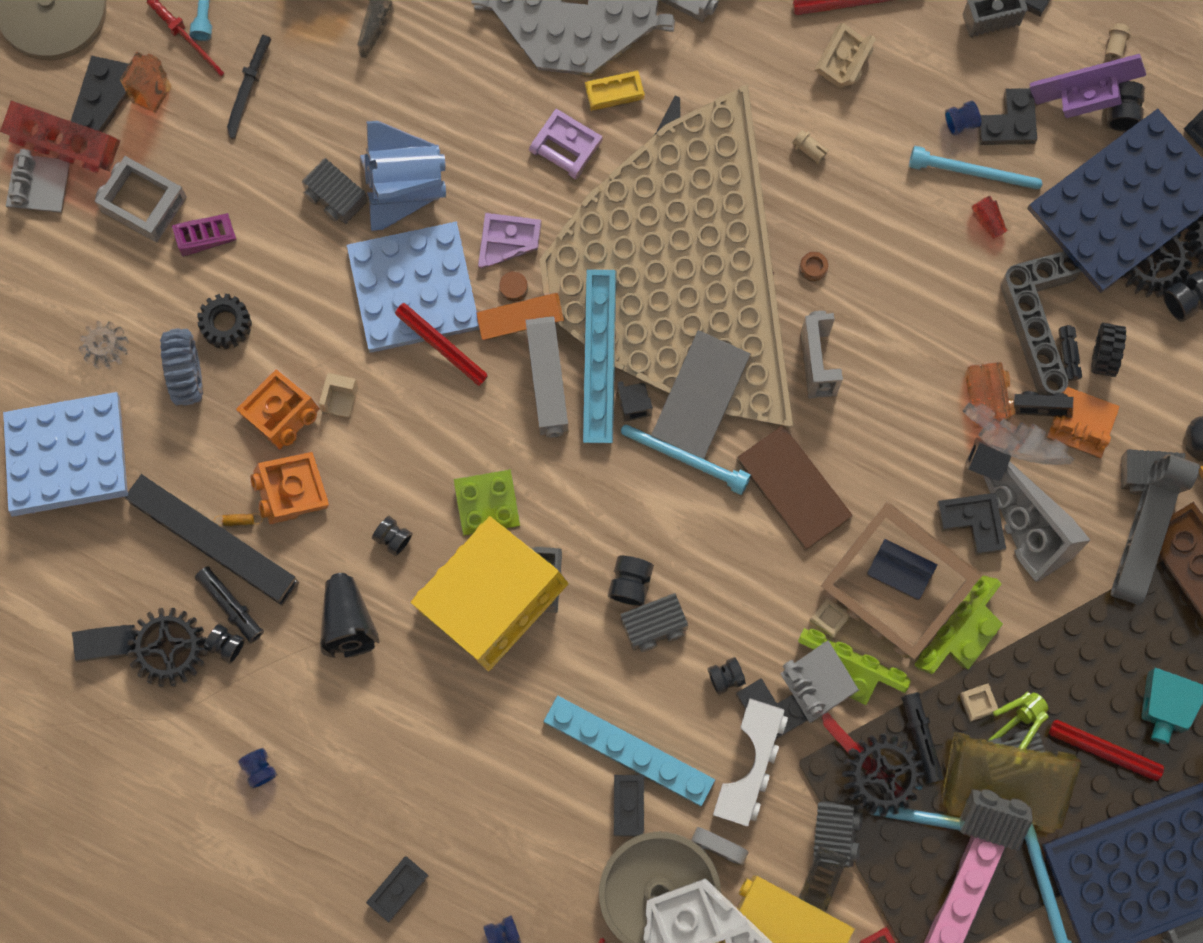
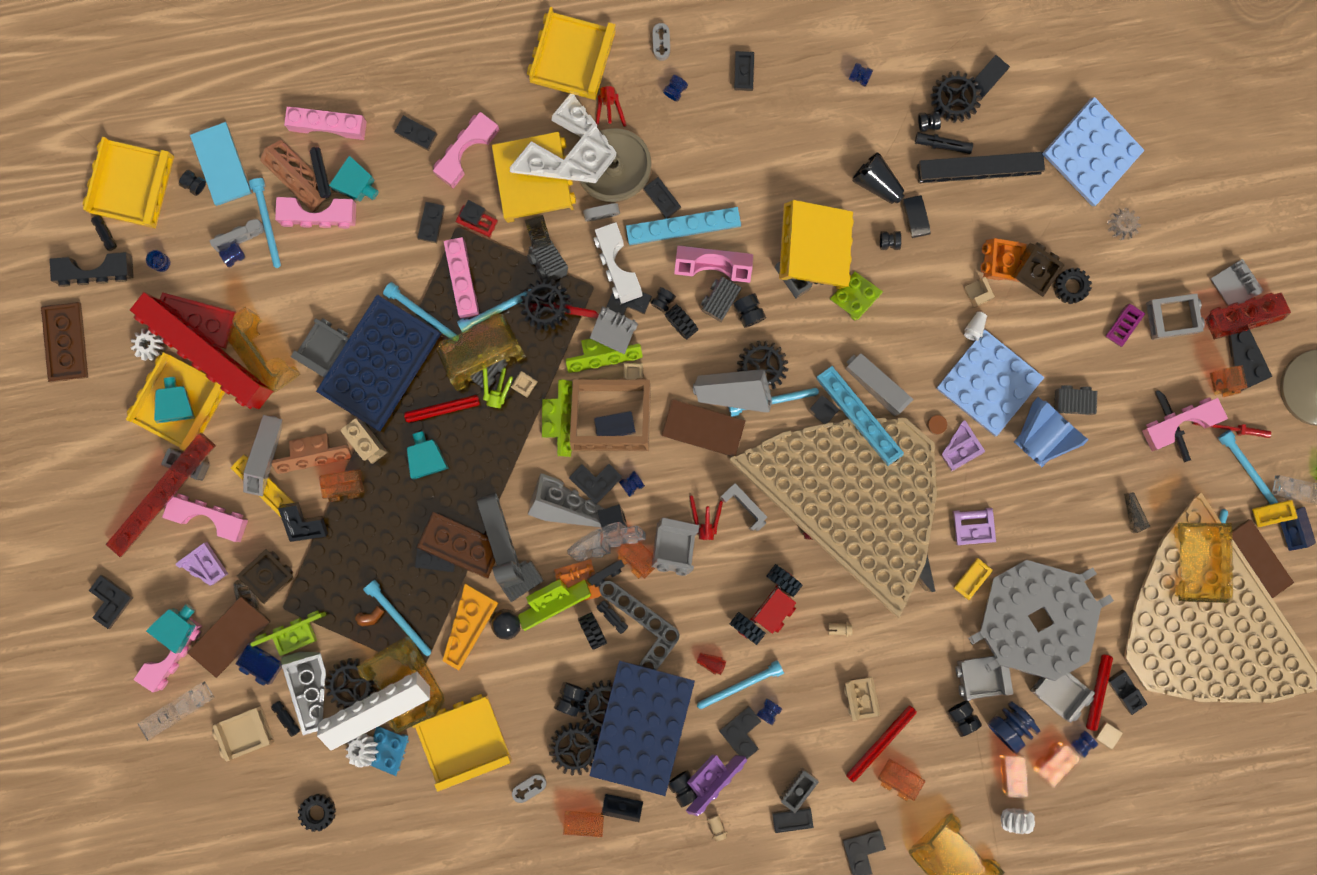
camera: 140 degrees right, 10 degrees up
sand blue gear [160,328,203,406] -> none
light orange piece [214,513,263,526] -> none
orange plate [250,452,329,524] -> none
red axle [395,303,488,386] -> none
orange tile [476,293,564,340] -> none
flat silver tile [651,330,751,459] -> none
dark orange tile [800,252,829,282] -> none
black pin [901,692,945,784] -> none
dark grey brick [960,789,1033,851] -> none
none -> lime bracket [518,579,591,631]
none -> clear blue wheel [619,471,645,497]
none -> light grey panel [651,518,699,576]
none -> black tyre [664,304,698,340]
none -> bright pink arch [674,246,753,283]
none -> red plant [690,495,723,540]
none -> light grey slope [693,369,772,412]
none -> brick [729,564,803,645]
none -> black gear [737,341,788,390]
none -> black slope [903,195,931,238]
none -> white cone [964,312,987,341]
none -> dark brown plate [1012,242,1064,297]
none -> bright pink arch [1142,397,1228,451]

